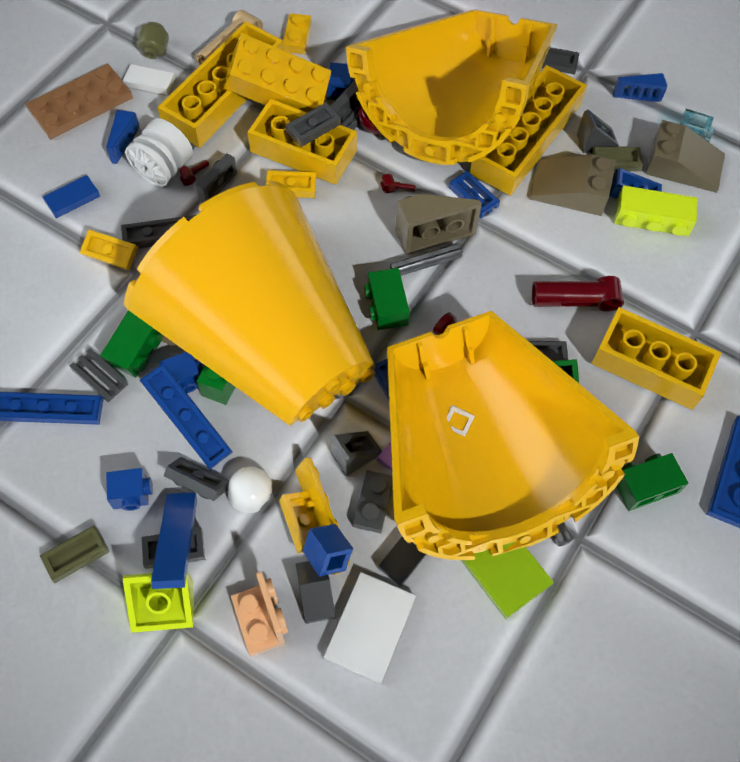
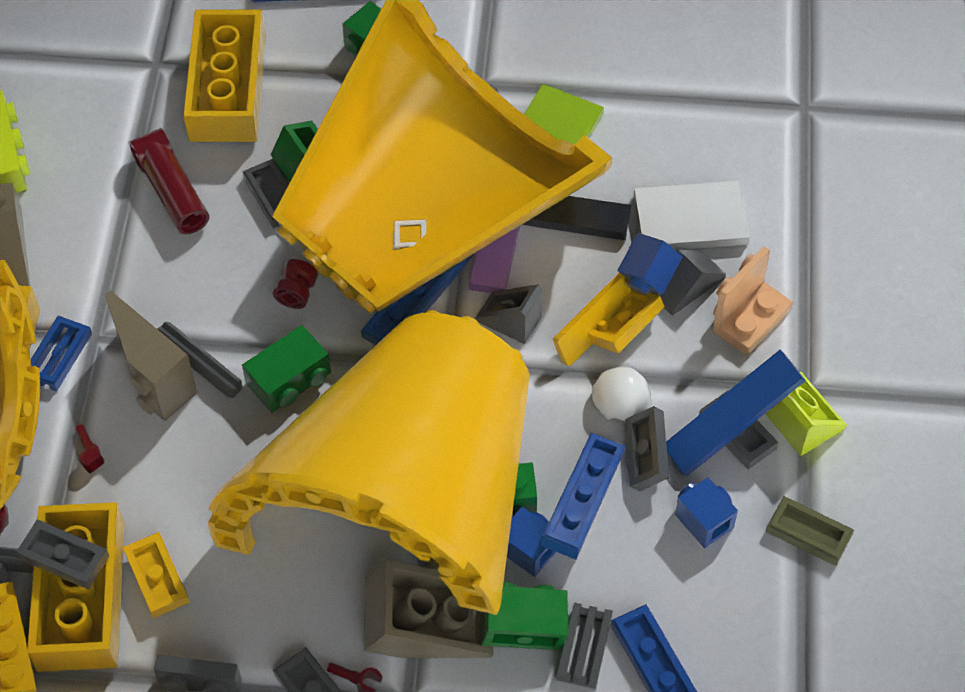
camera: 115 degrees left, 5 degrees down
dark grey plate [353,470,393,534] -> none

